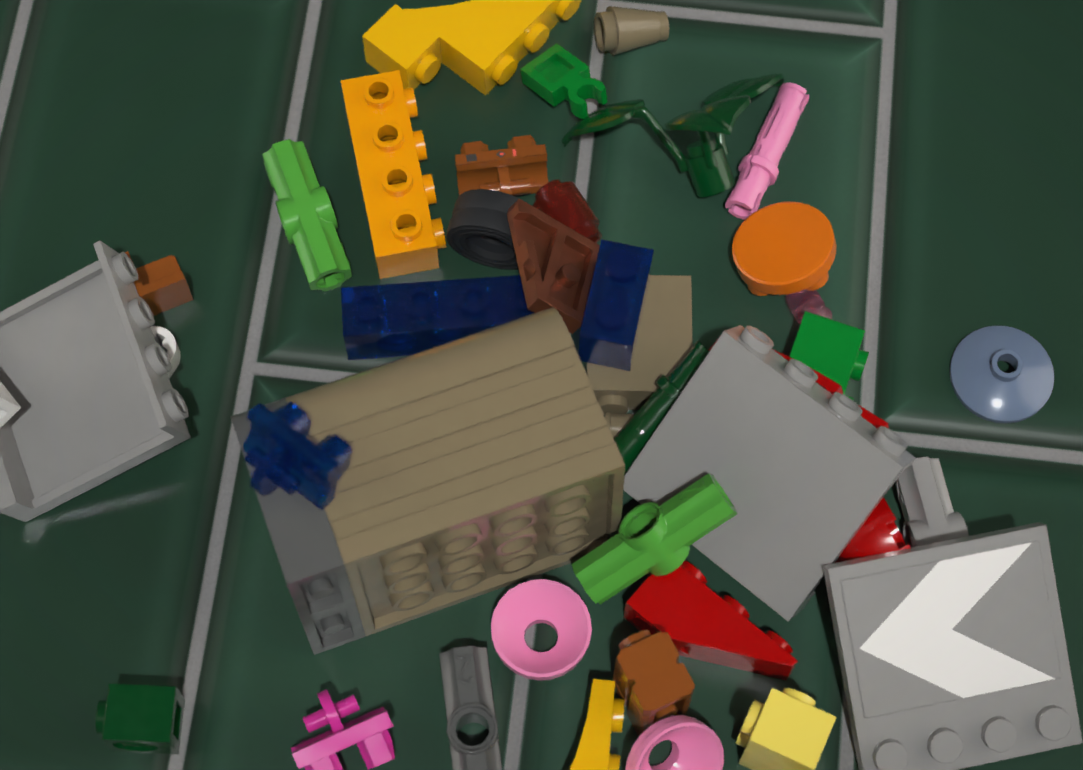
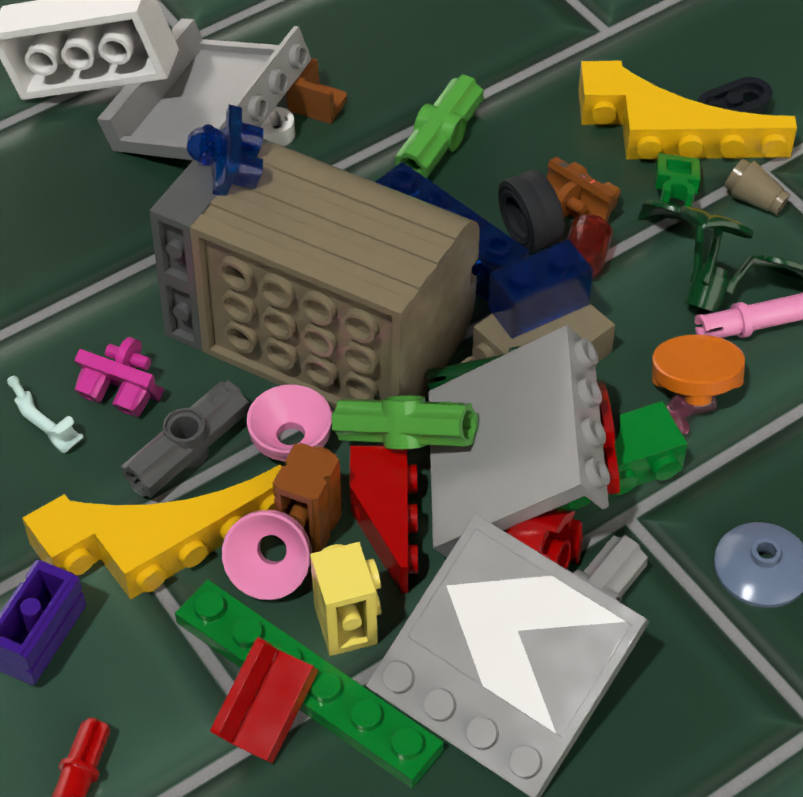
camera: 50 degrees right, 15 degrees down
dark green brick [95,683,185,754] -> none
light orange brick [341,70,446,279] -> none
copper wing [507,198,603,334] -> none

